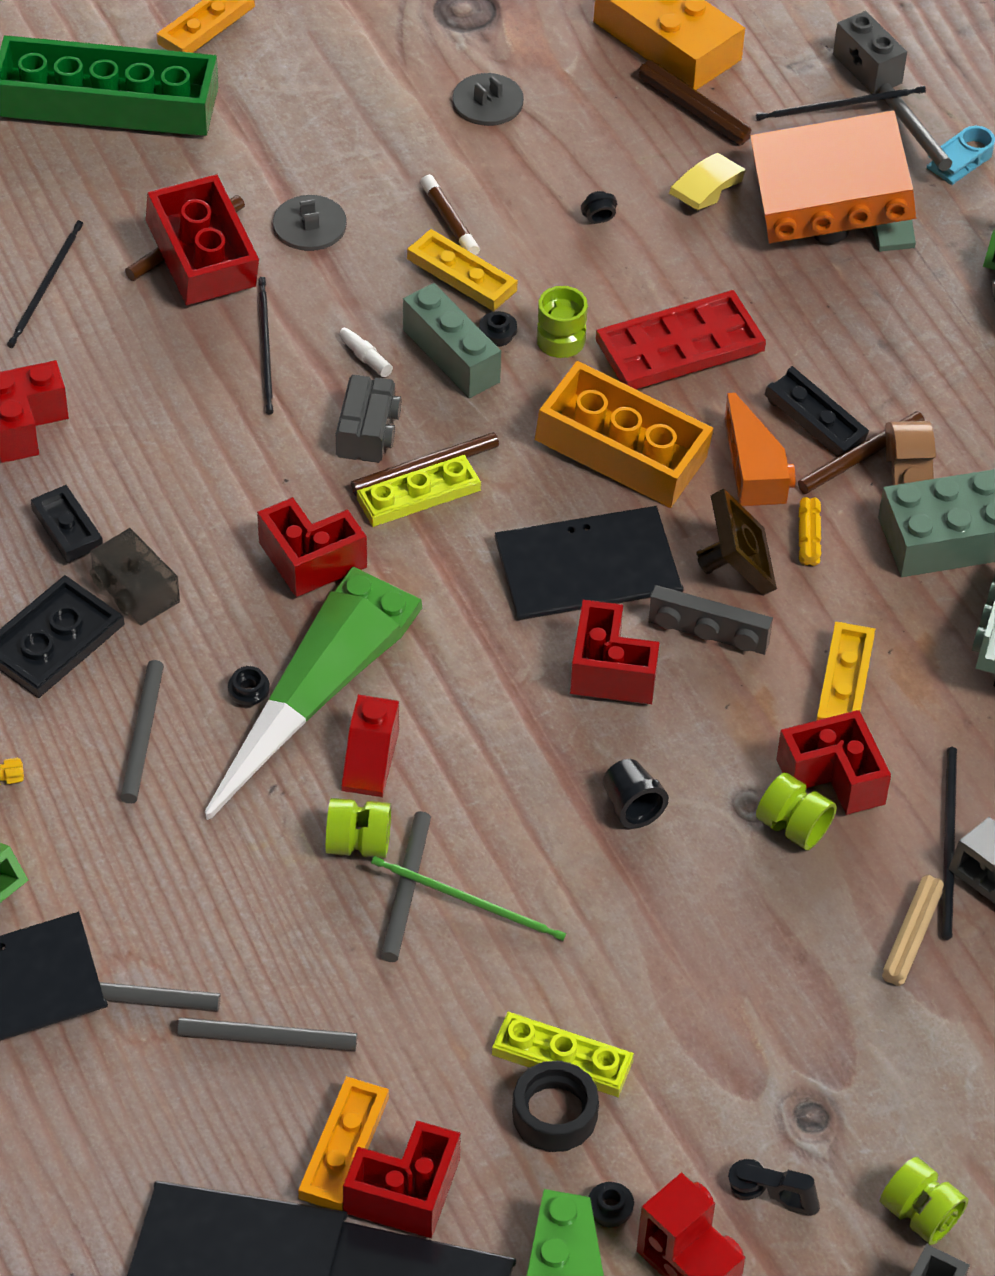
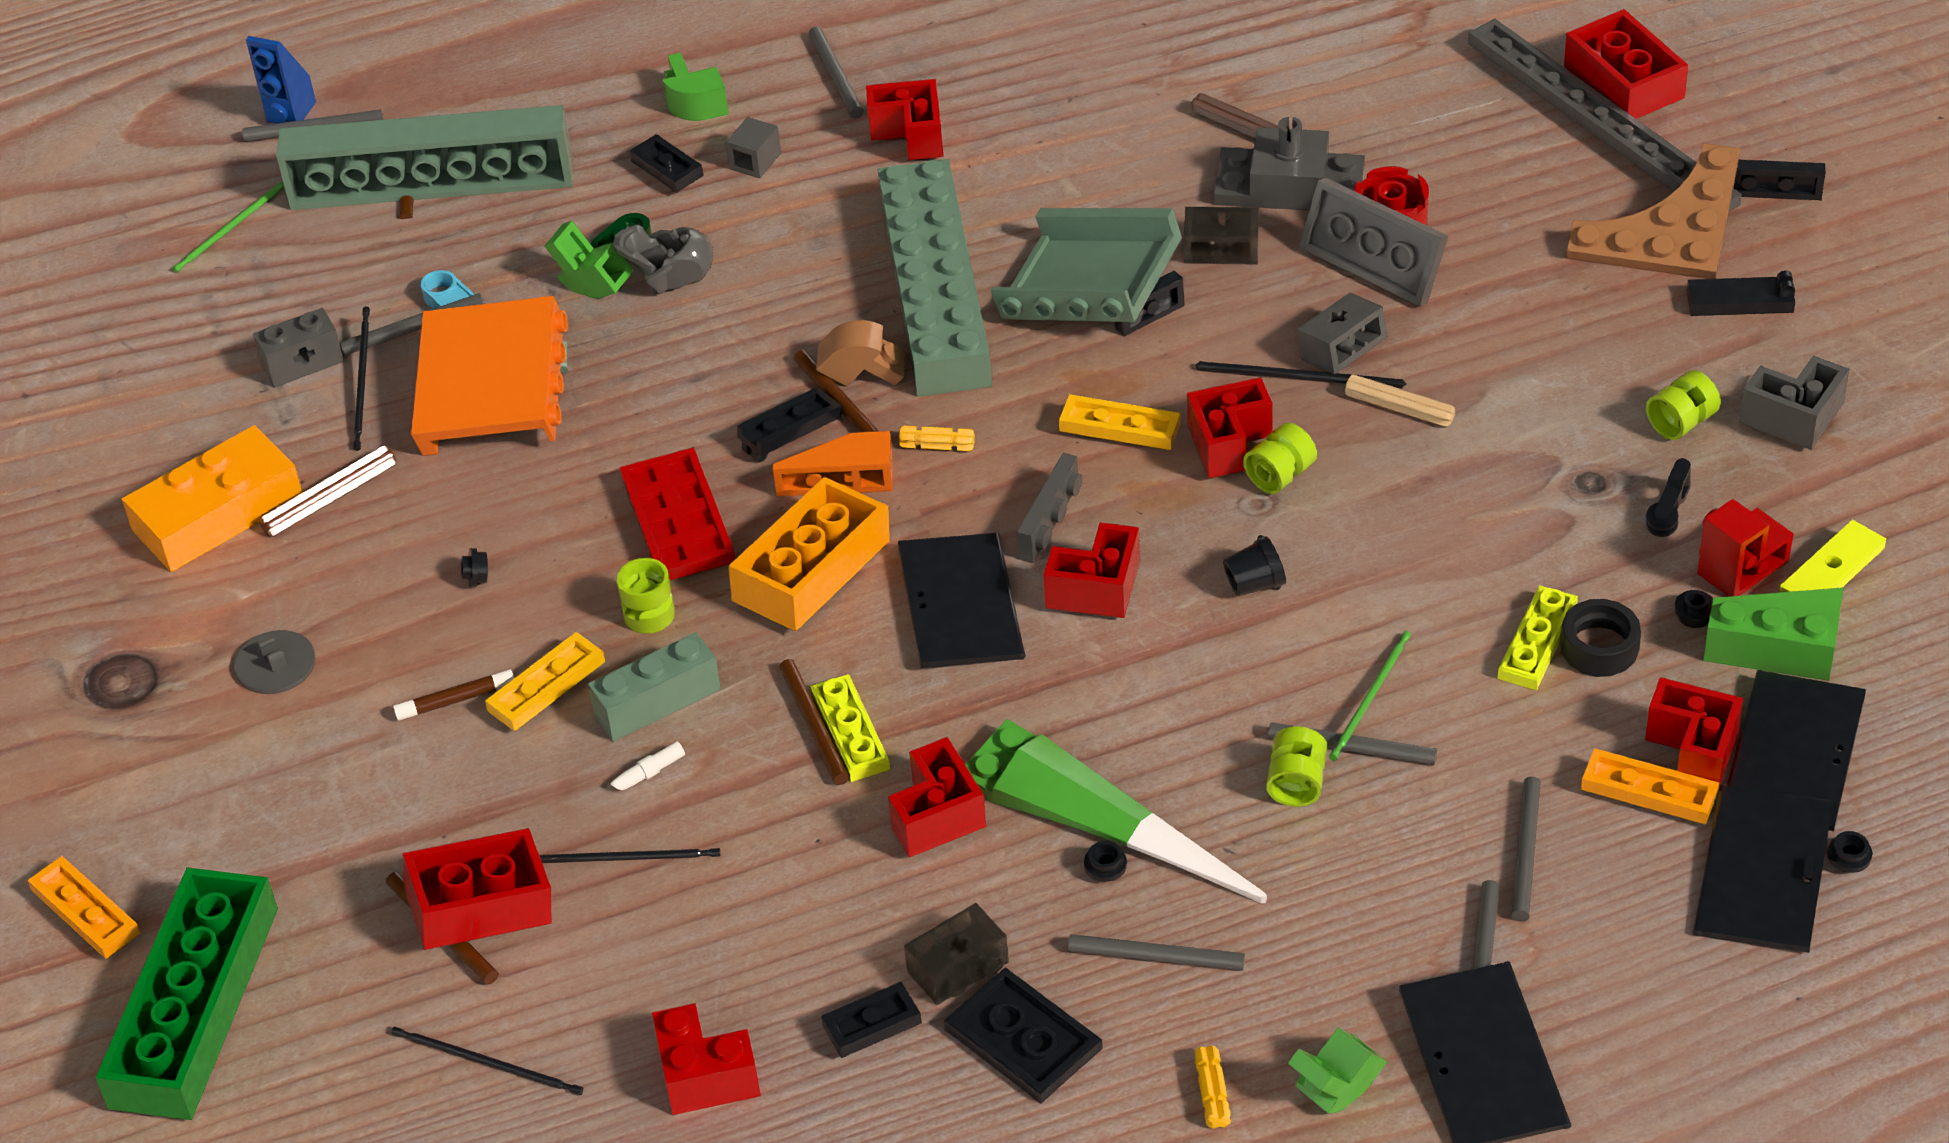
camera: 80 degrees left, 5 degrees down
dark grey piece [273,195,347,251] -> none
dark grey brick [336,374,402,463] -> none
red slope [341,694,399,797] -> none
black plate [479,311,517,346] -> none
light yellow slope [669,153,746,211] -> none
dark brown tile [696,489,777,596] -> none

